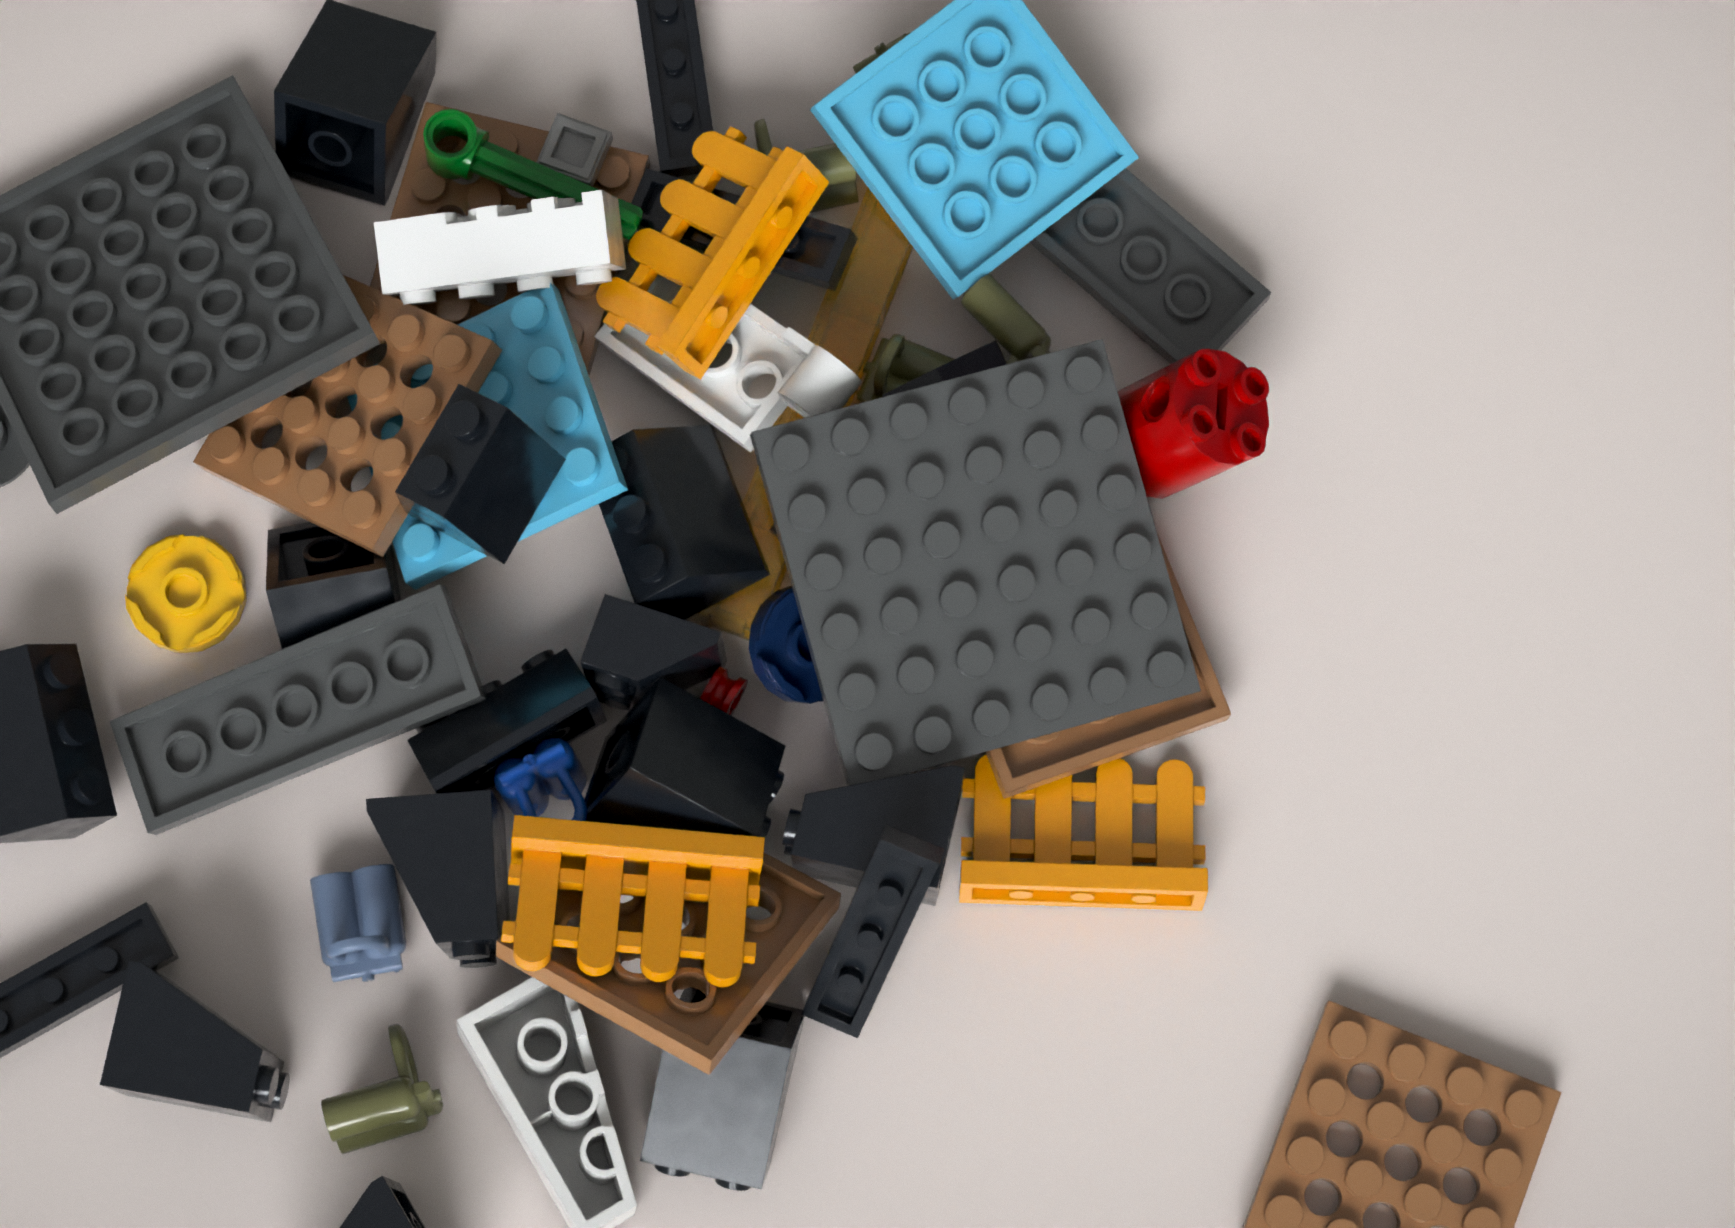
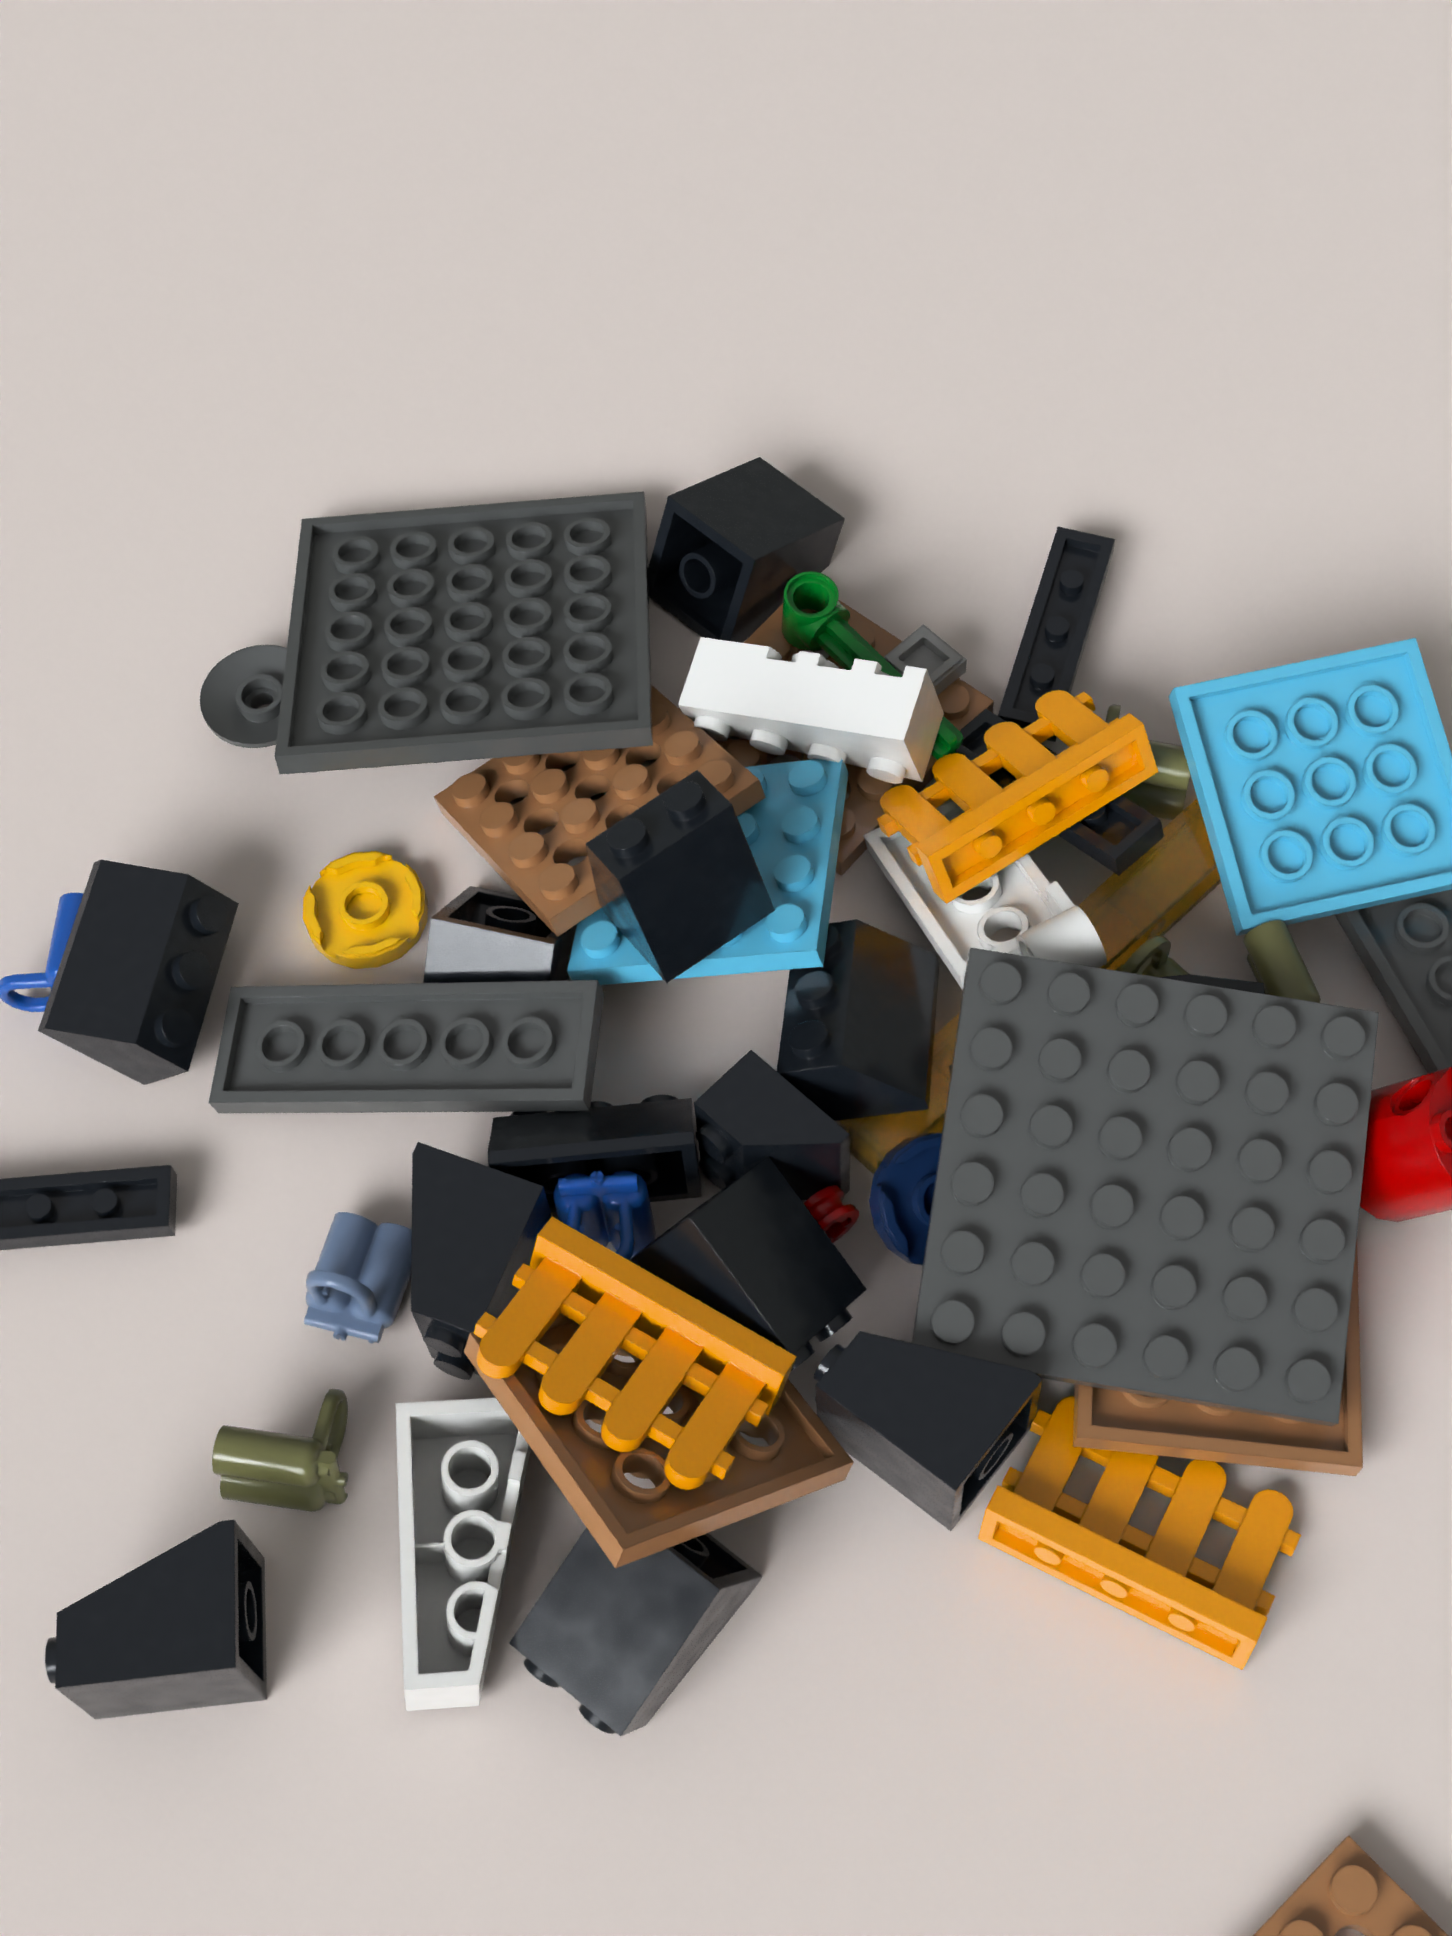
camera: 30 degrees right, 15 degrees down
black slope [100,960,290,1122] -> none
black plate [801,825,944,1038] -> none

